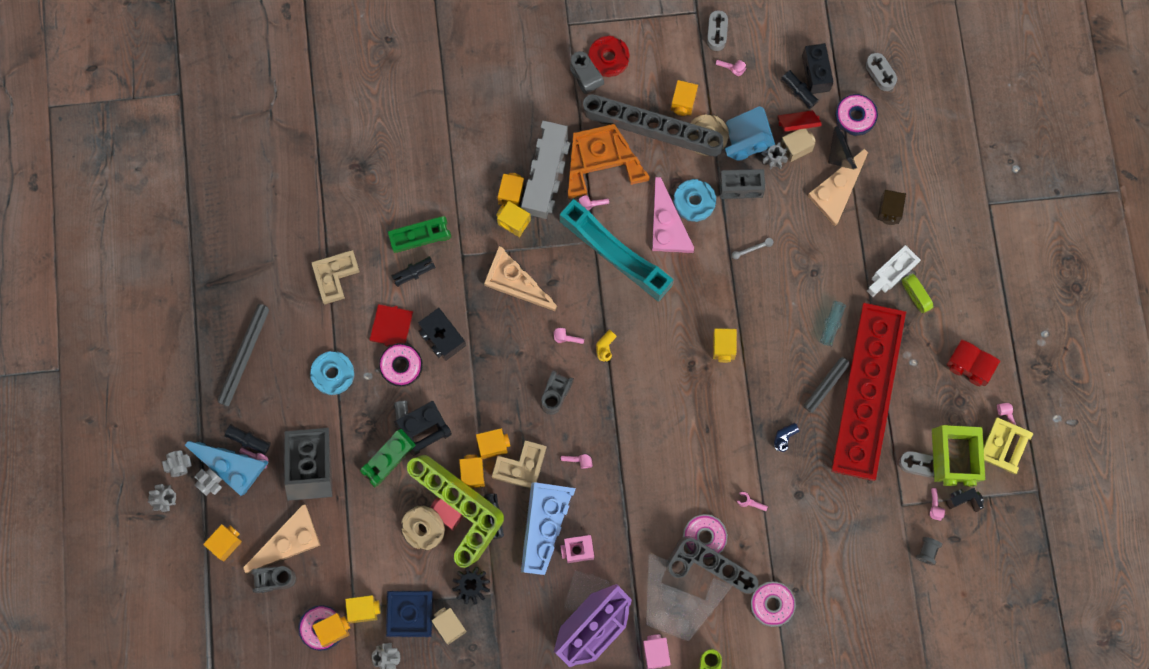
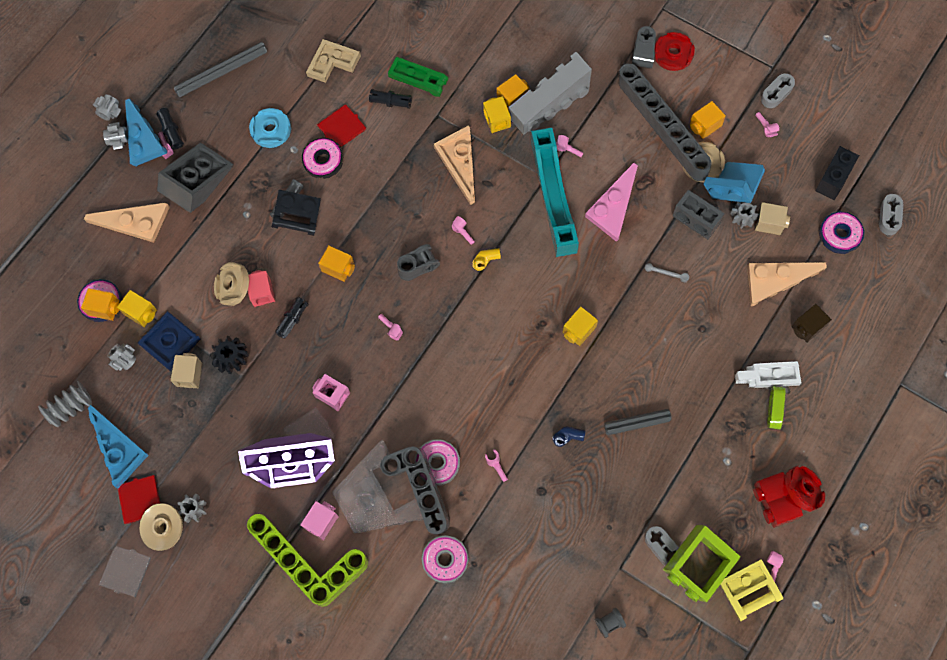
camera: 45 degrees right, 5 degrees down
light grey gear [148,484,176,512] -> none
light orange brick [203,524,242,562] -> none
dark grey piece [251,566,296,593] -> none
green plate [360,429,416,488] -> none
lime beam [407,455,504,568] -> none
black brick [418,307,466,361] -> none
light orange brick [459,455,485,488] -> none
tan plate [492,441,547,489] -> none
light blue wing [521,482,576,575] -> none
orange wing [568,124,649,199] -> none
medium azure tile [674,179,716,222] -> none
red piece [777,110,821,131] -> none
black pin [781,70,819,110] -> none
clear light blue pin [819,301,846,346] -> none
black slope [828,126,857,170] -> none
red plate [831,303,906,481] -> none
bright pink hand [930,488,945,521] -> none
black bracket [946,488,984,512] -> none
none -> red tile [785,465,825,512]

